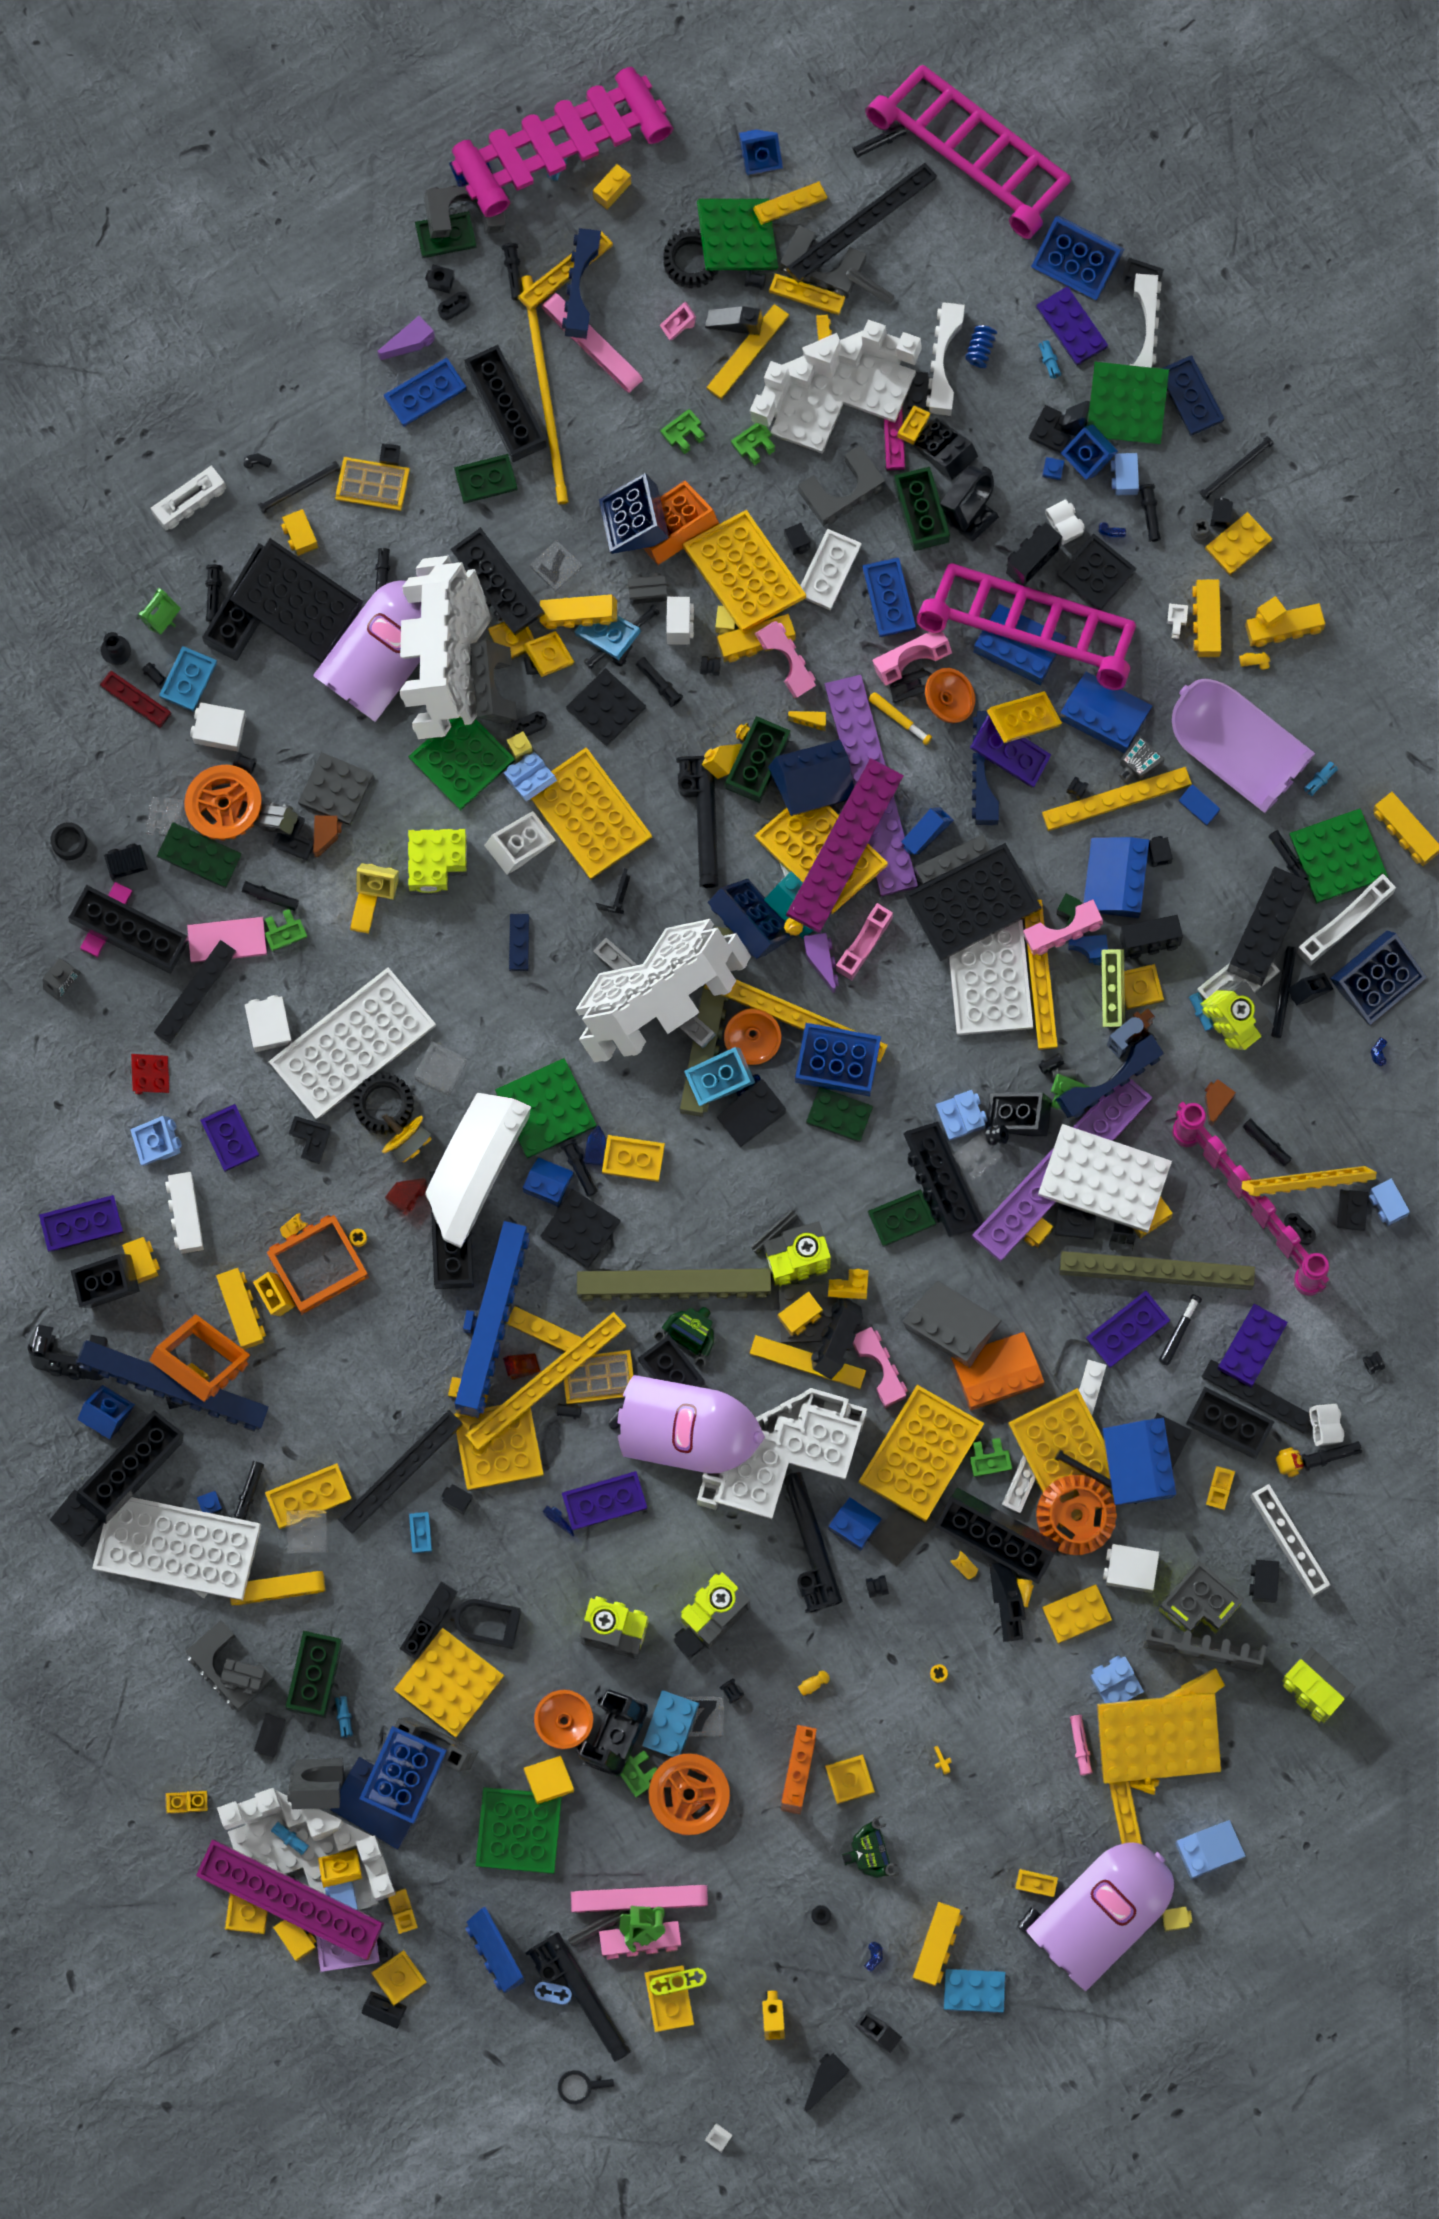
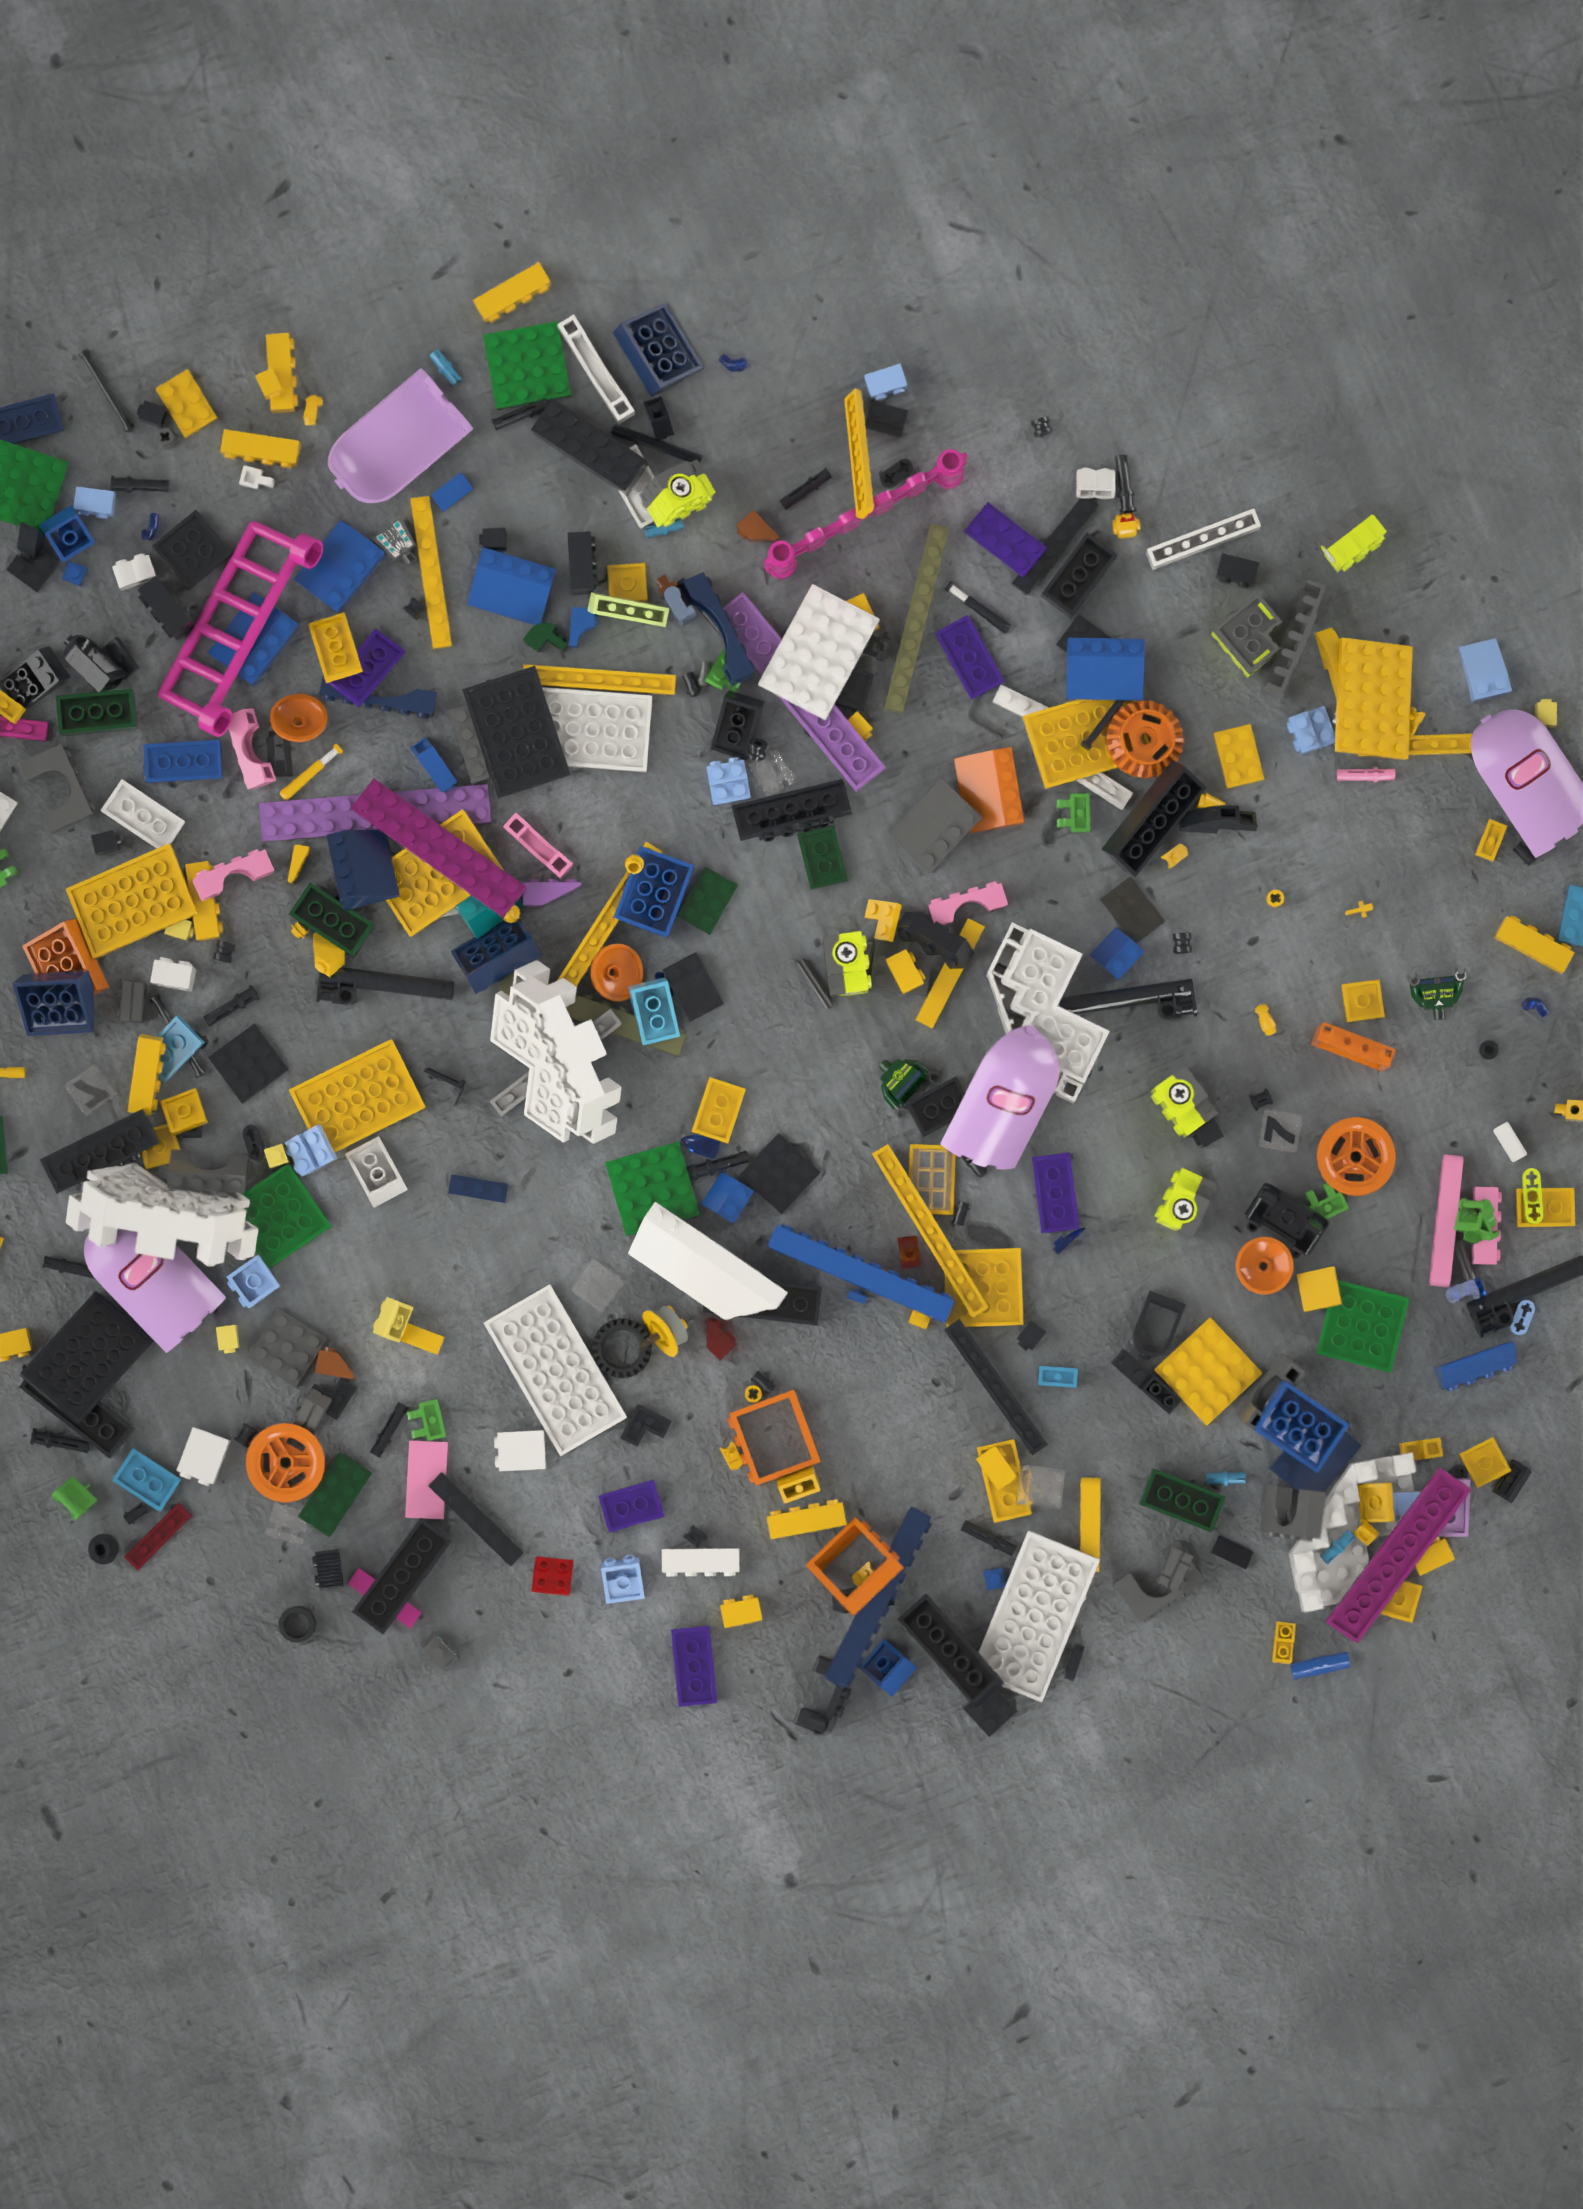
camera: 85 degrees left, 10 degrees up
black brick [70,1254,140,1308] -> none
neon yellow piece [408,829,467,895] -> none
yellow plate [506,1306,582,1352] -> none
olive brick [577,1268,771,1301] -> none
dark azure plate [642,1690,700,1757] -> none
yellow plate [858,1385,984,1522] -> none
bright pink arch [1023,900,1103,956] -> none
white brick [1103,1544,1159,1593] -> none
yellow slope [1206,1466,1235,1510] -> none
none -> light yellow brick [216,1325,240,1354]
none -> light blue plate [227,1255,280,1308]
none -> yellow plate [625,854,644,874]
none -> black wheel [683,1525,707,1548]
none -> black pin [751,1370,775,1394]
none -> yellow brick [976,1446,1018,1491]
none -> black beam [1064,1643,1085,1681]
none -> blue axle [1290,1652,1351,1680]
none -> yellow plate [1353,1521,1379,1546]
none -> clear blue leg [1445,1277,1486,1303]
none -> white slope [1493,1122,1527,1162]

